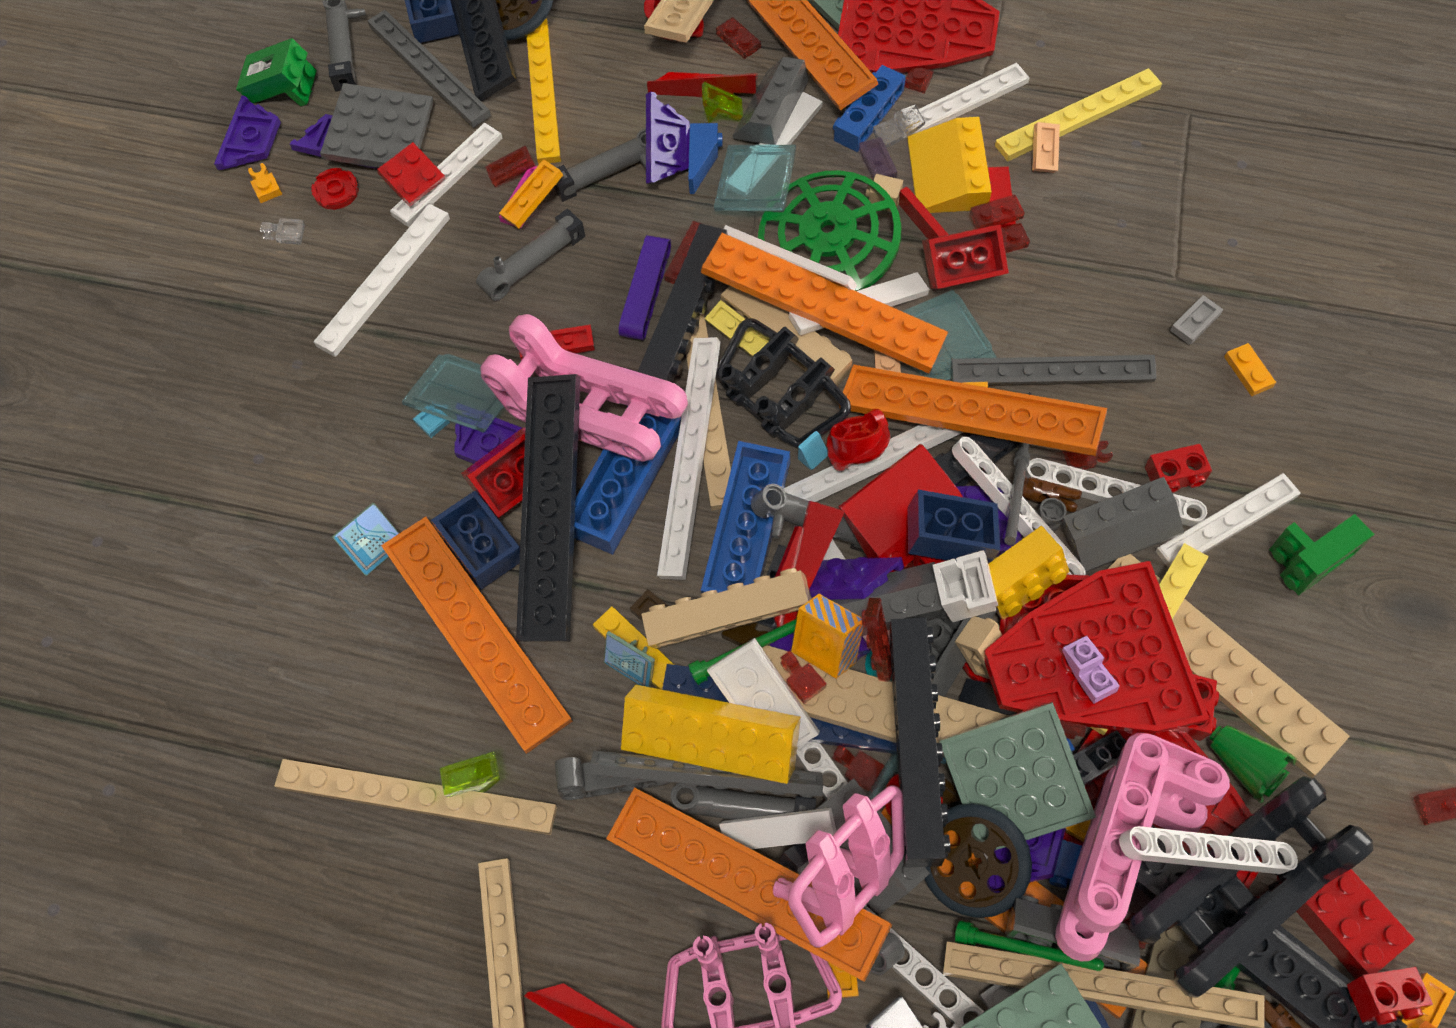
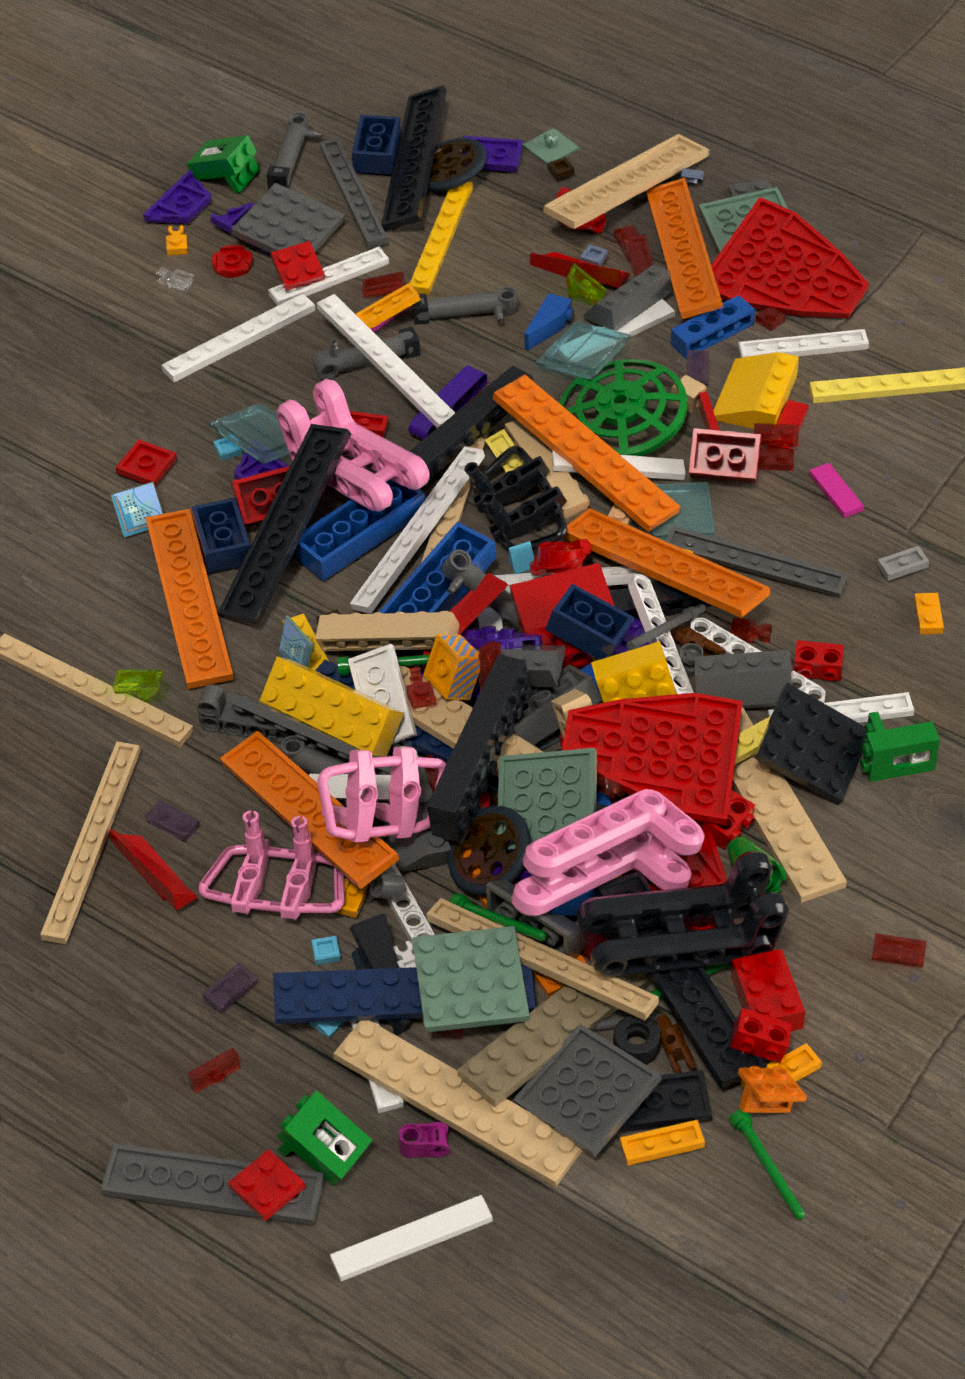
camera: 20 degrees right, 15 degrees down
dark purple wing [646,92,690,184] -> none
white tile [724,225,857,290] -> none
clear slope [873,105,925,149] -> none
white plate [933,550,999,622] -> none
light nougat plate [1032,122,1060,173] -> none
lavender slope [1062,636,1120,703] -> none
white beam [1119,826,1298,874] -> none
none -> red plate [115,439,177,486]
none -> clear purple plate [145,800,200,843]
none -> white plate [317,294,455,428]
none -> sand blue plate [580,244,608,266]
none -> clear red plate [625,234,654,277]
none -> black plate [754,683,866,805]
none -> dark pink tile [809,463,864,518]

